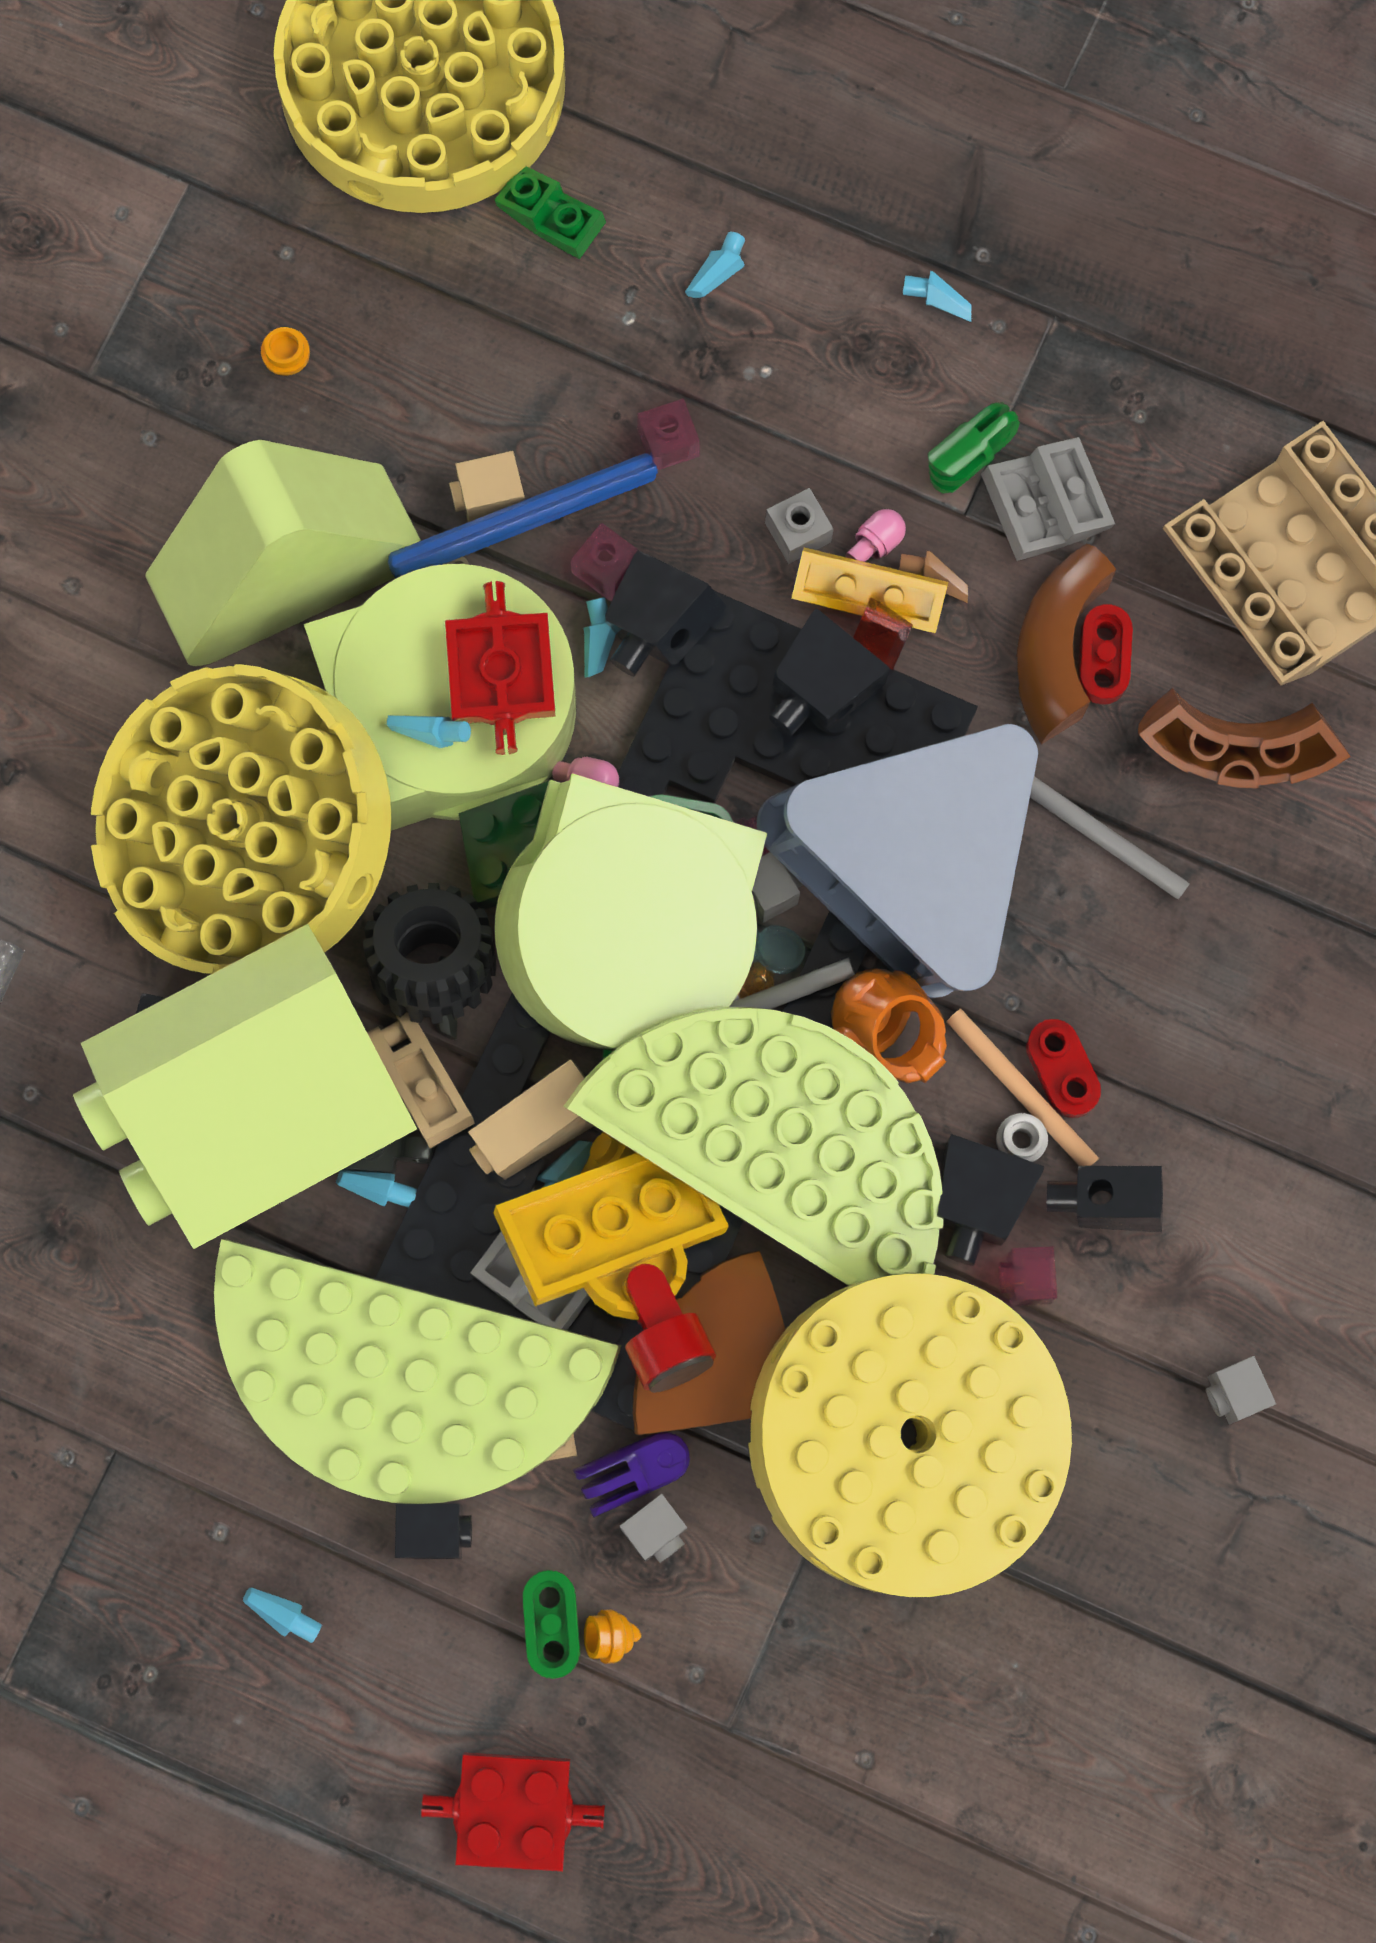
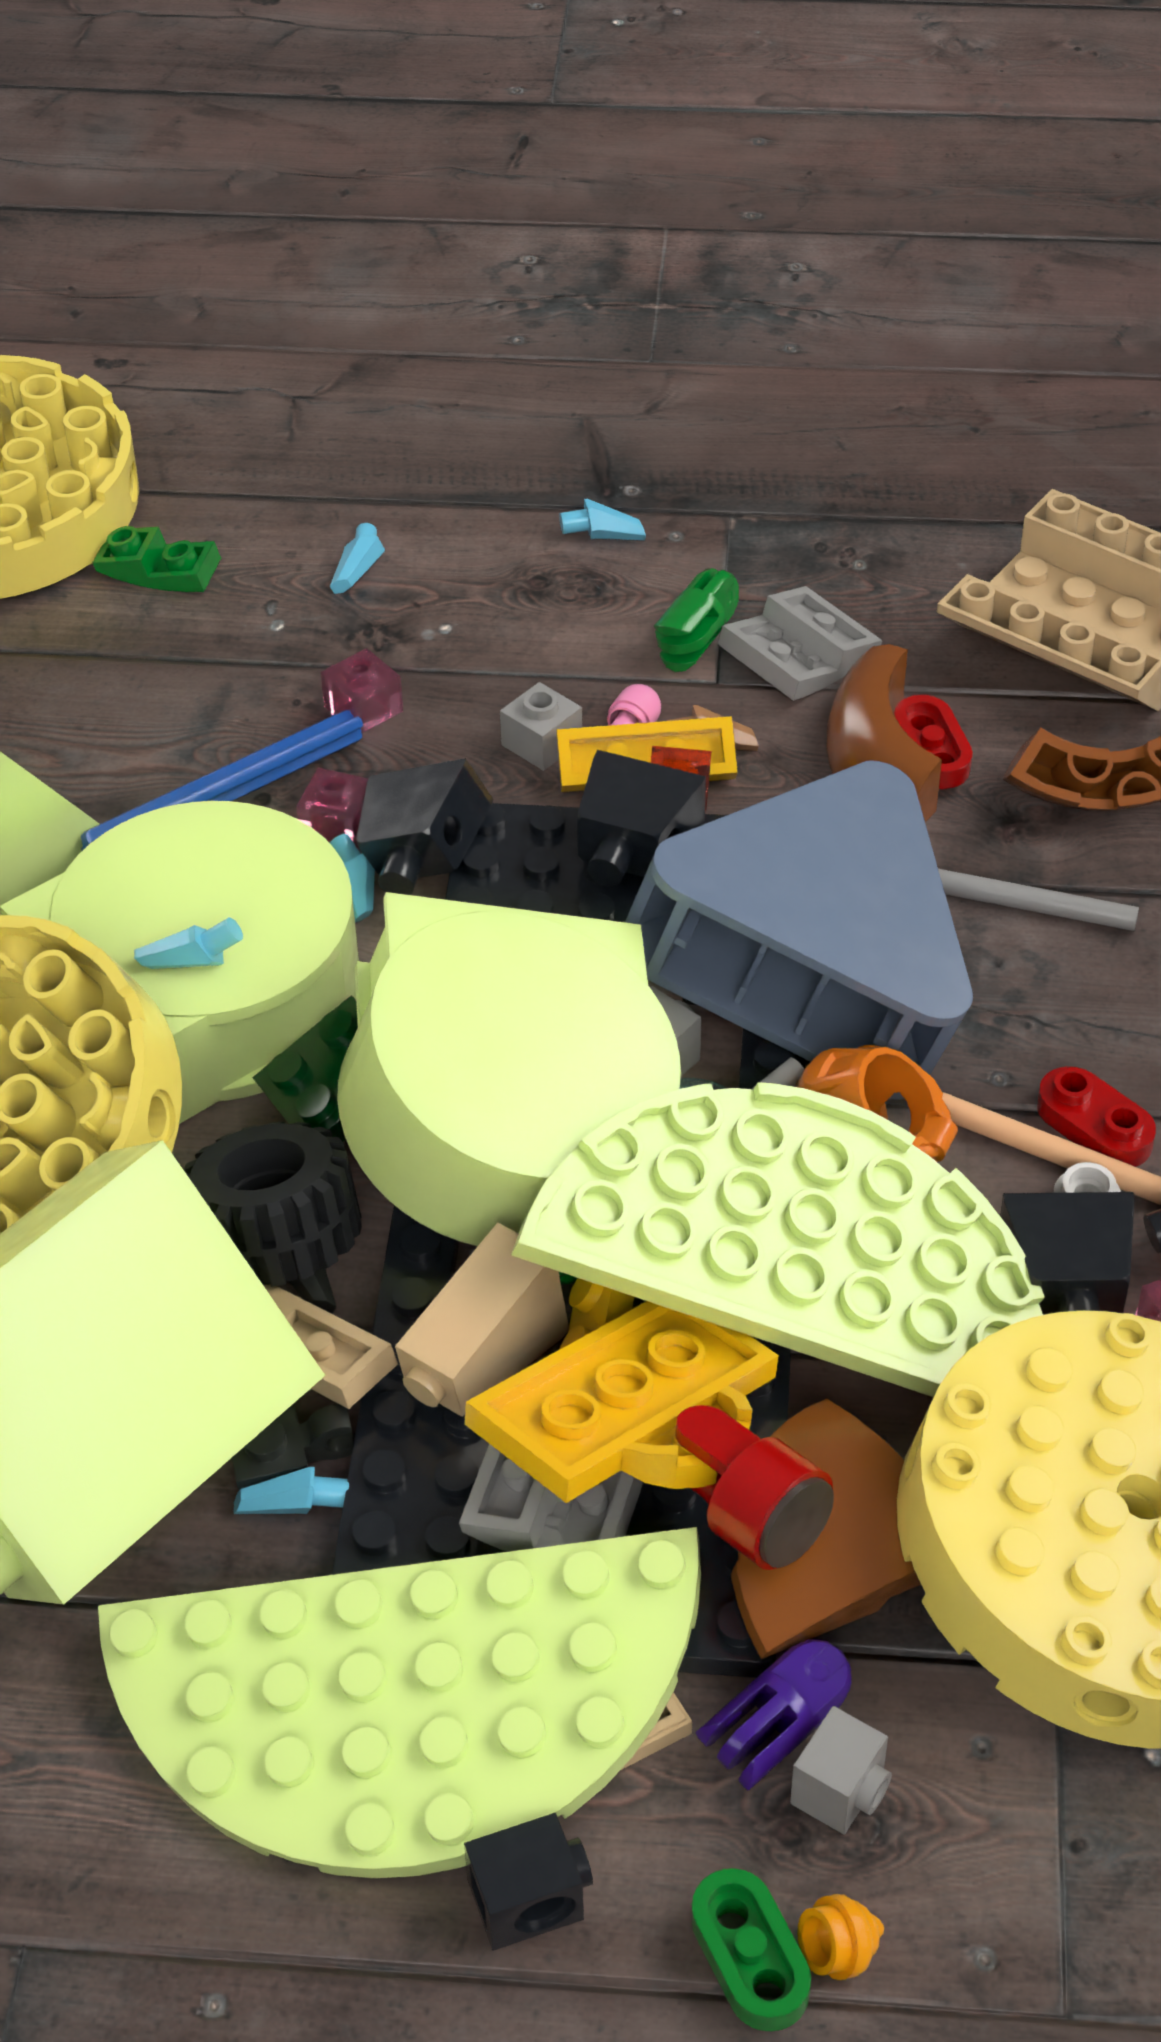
camera: 15 degrees left, 30 degrees down
red plate [445,581,556,755] -> none
tan brick [449,451,525,522] -> none

